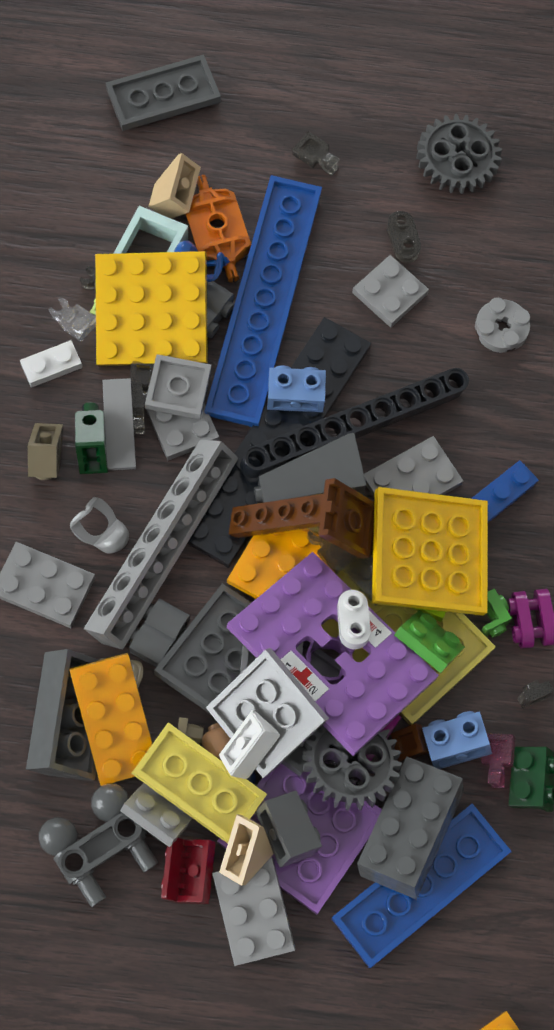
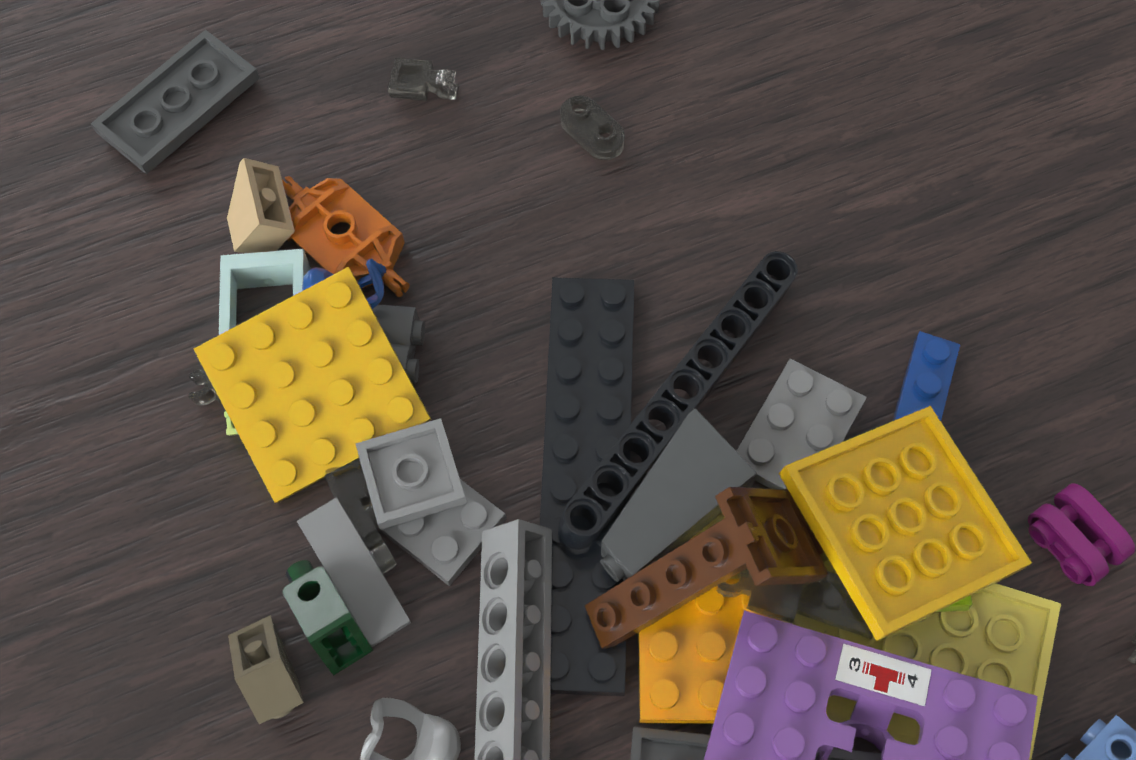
camera: 20 degrees left, 5 degrees down
white plate [20,340,82,388] -> none
clear plate [48,297,96,342] -> none
blue plate [205,175,322,427] -> none
medium blue brick [267,365,326,412] -> none
white plate [337,590,371,649] -> none
light grey plate [352,255,429,328] -> none
bright green plate [394,610,465,673] -> none
light grey plate [475,298,530,353] -> none
bright green bracket [481,588,512,638] -> none

